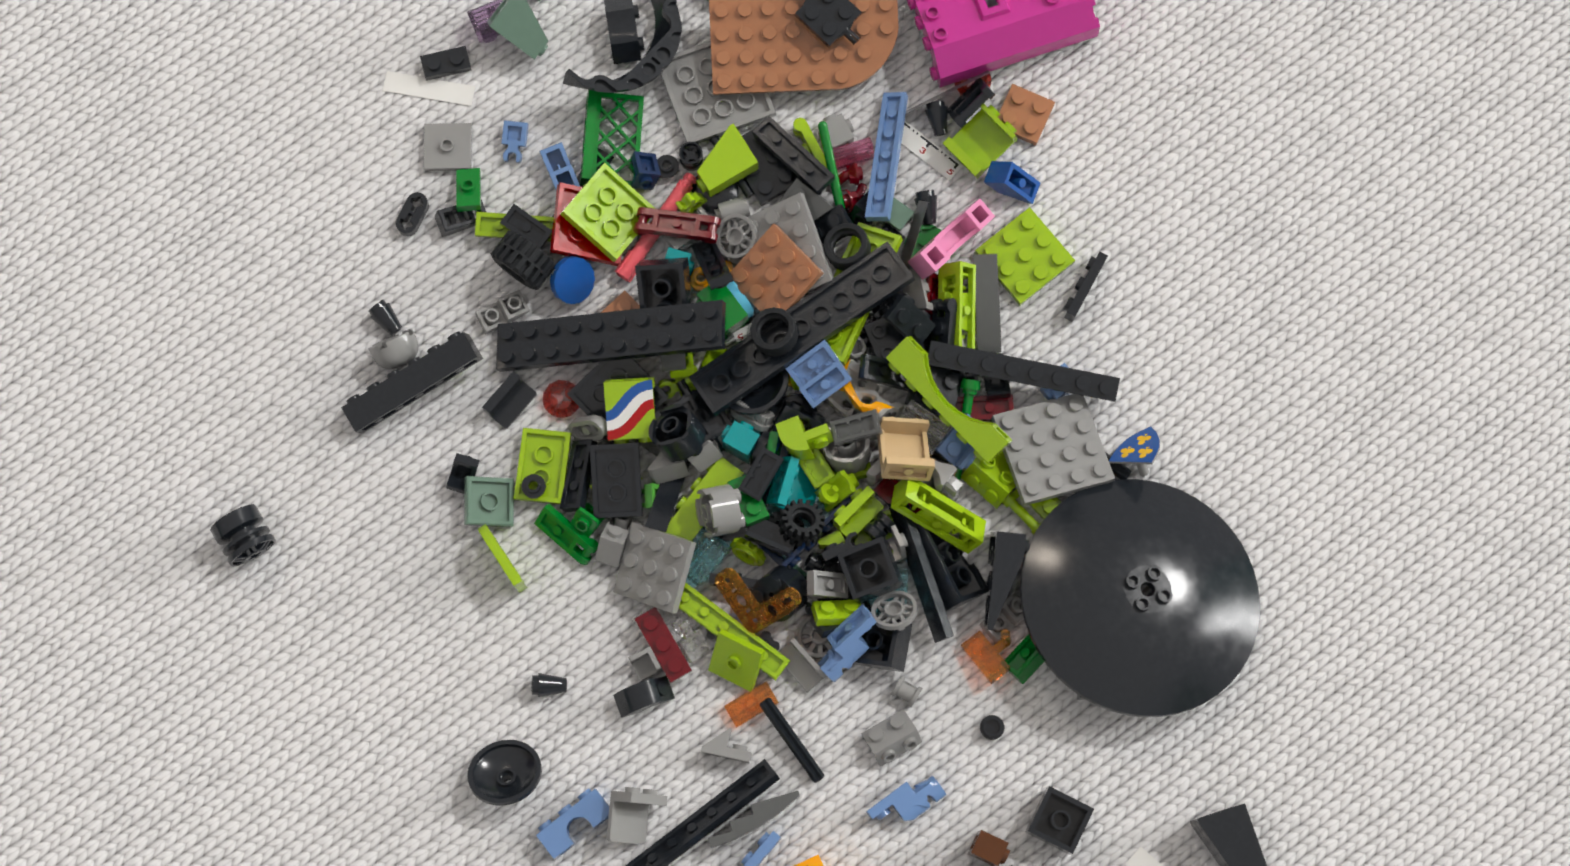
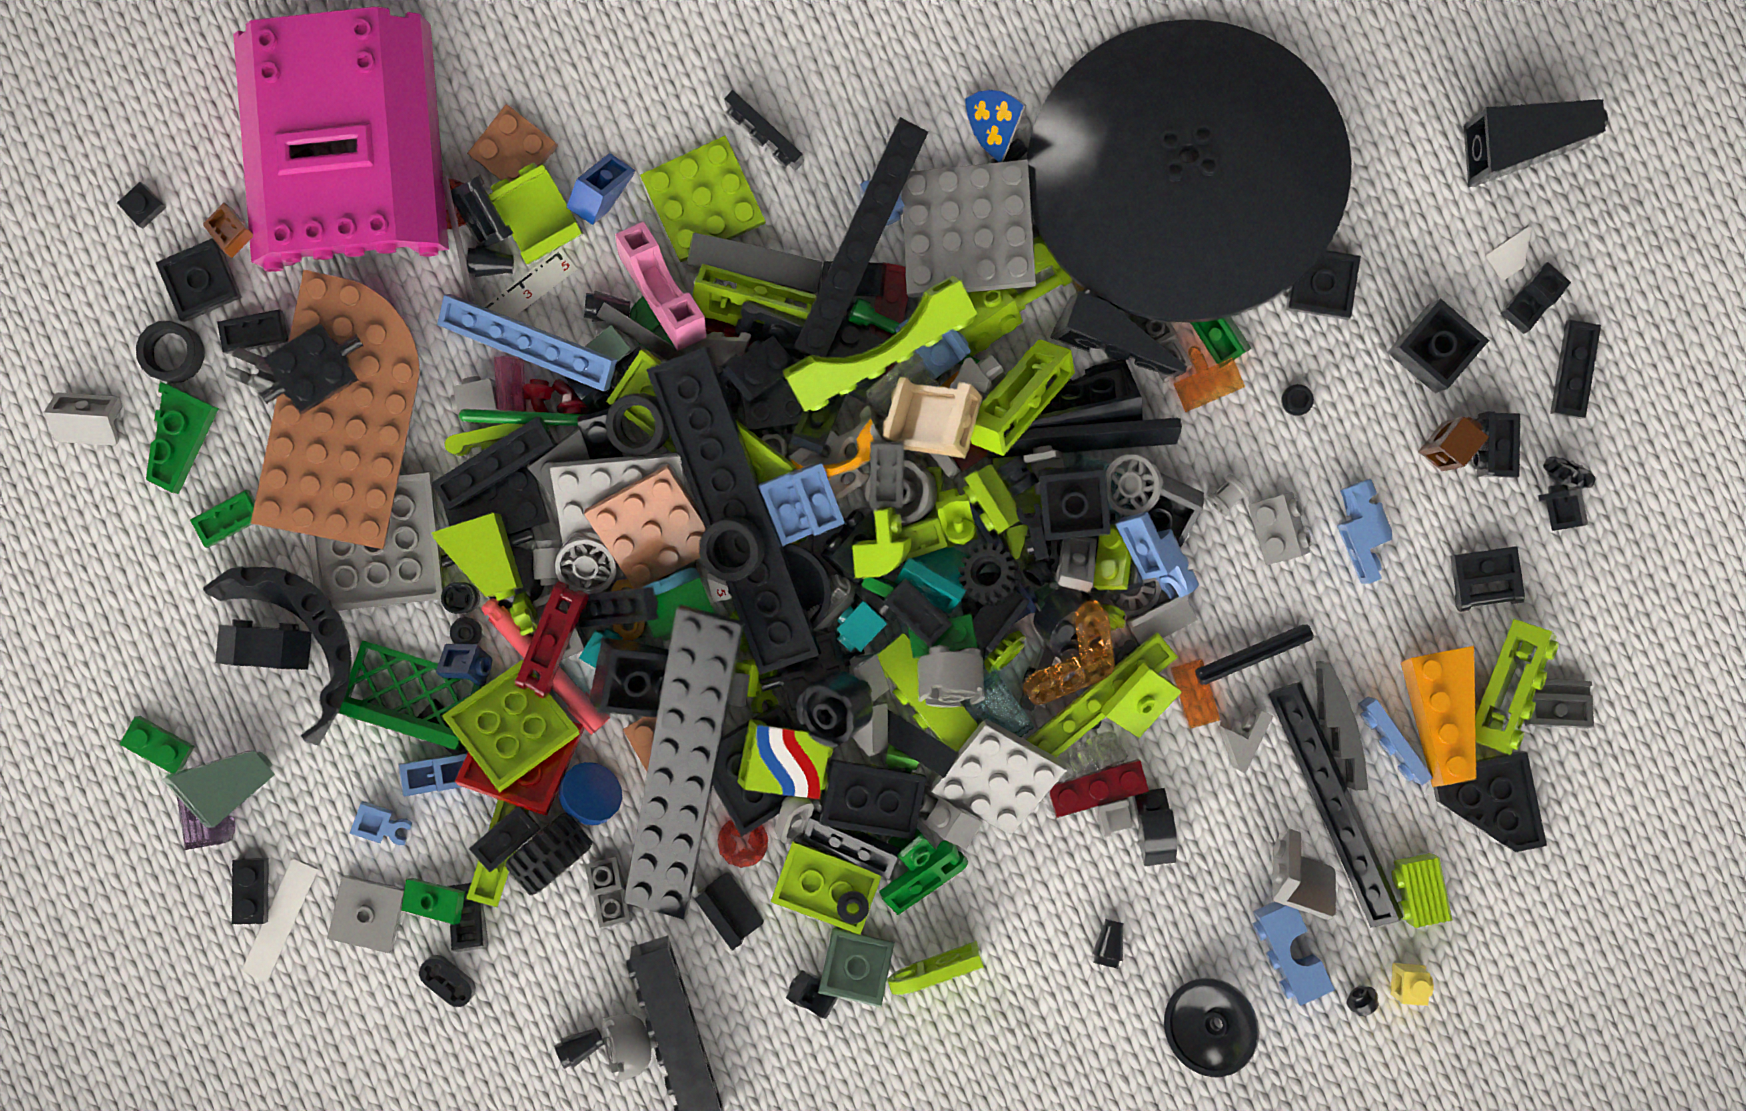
camera: 75 degrees left, 10 degrees up
none -> lime plate [1100,604,1126,631]
none -> black plate [1286,250,1361,320]

